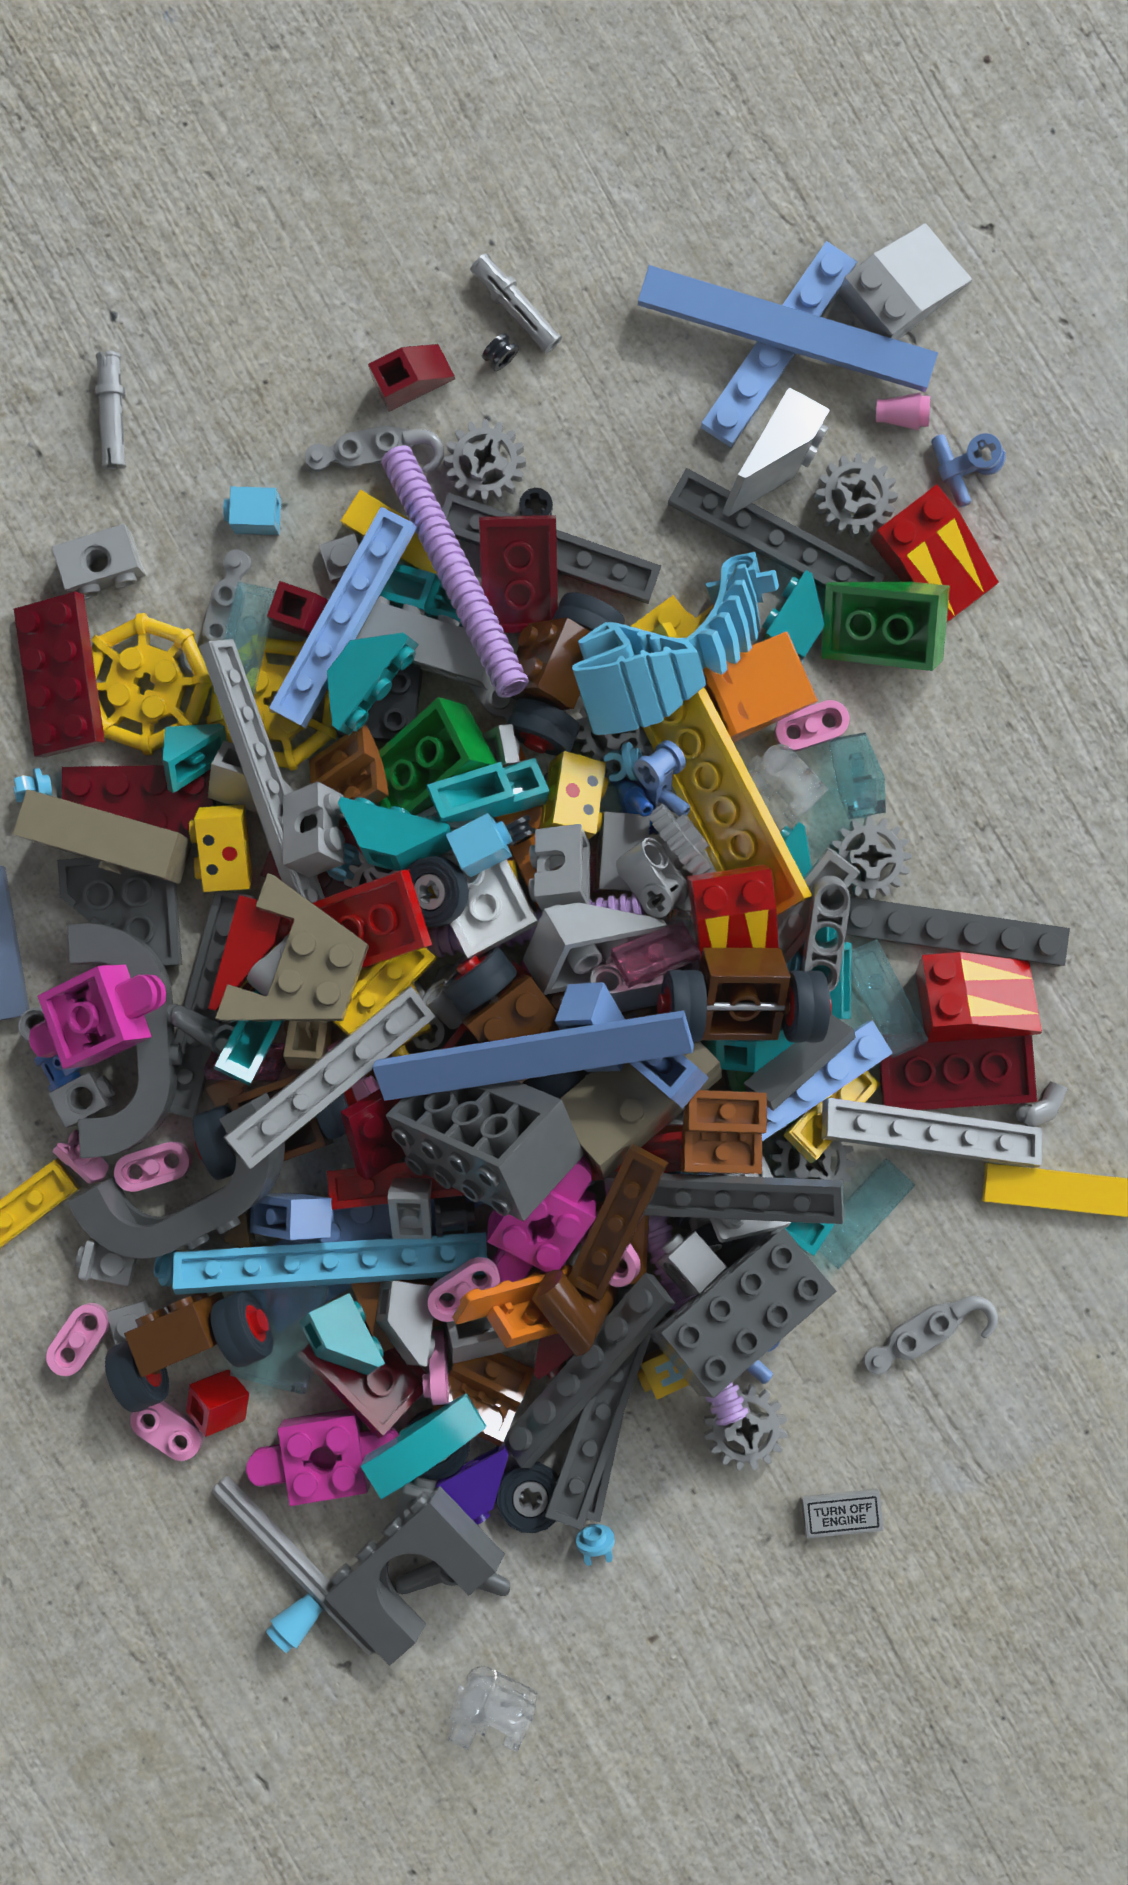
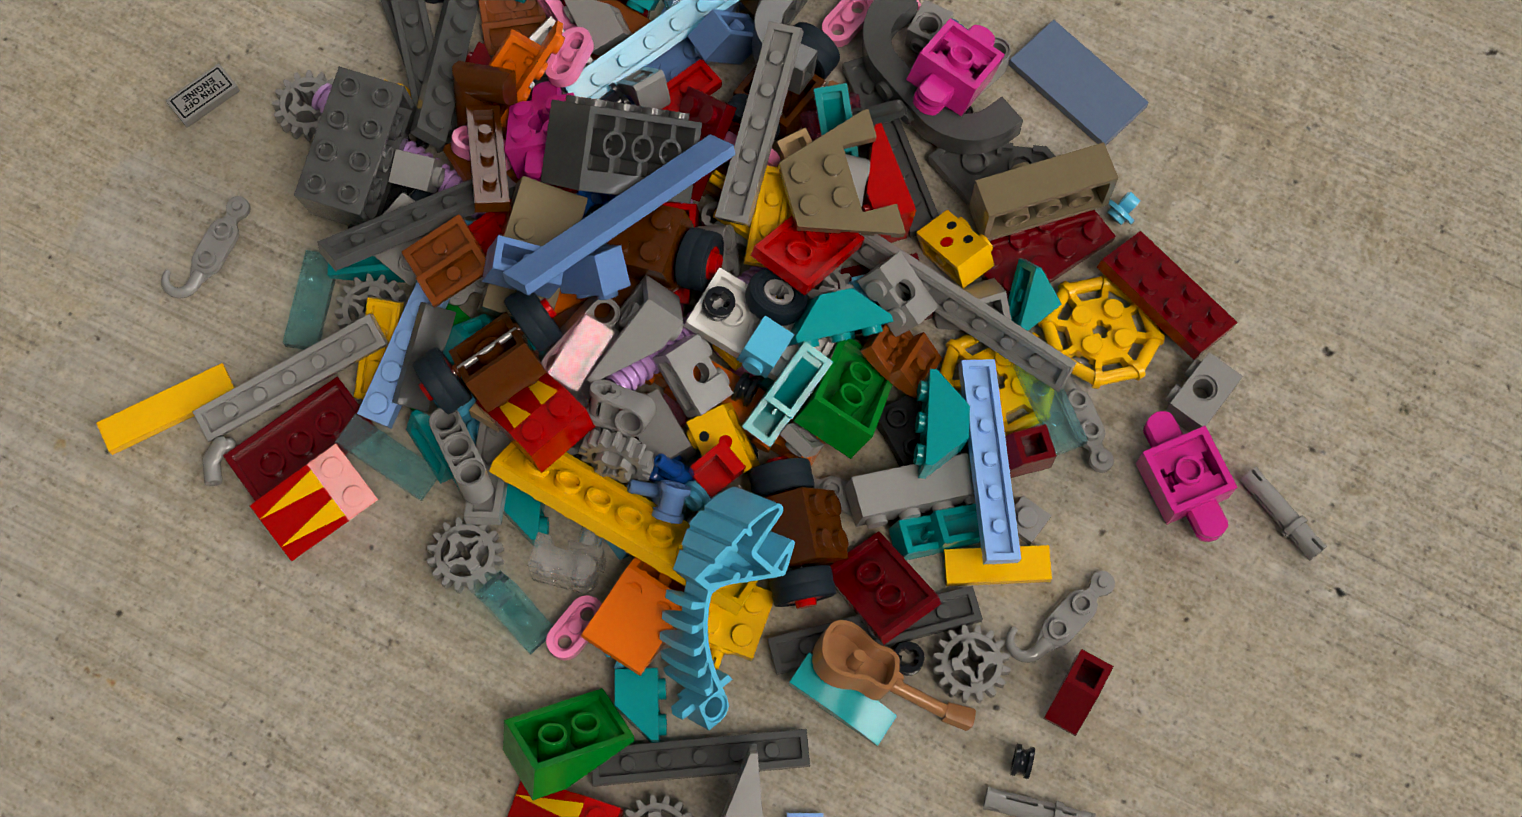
camera: 150 degrees right, 15 degrees down
medium azure brick [223,486,281,535] -> none
lavender piece [381,446,529,698] -> none
dark grey plate [846,896,1070,966] -> none
none -> red panel [688,440,746,498]
none -> black bush [702,286,735,321]
none -> teal slope [789,652,897,746]
none -> medium nougat piece [812,620,976,731]
none -> dark pink brick [1136,411,1238,542]

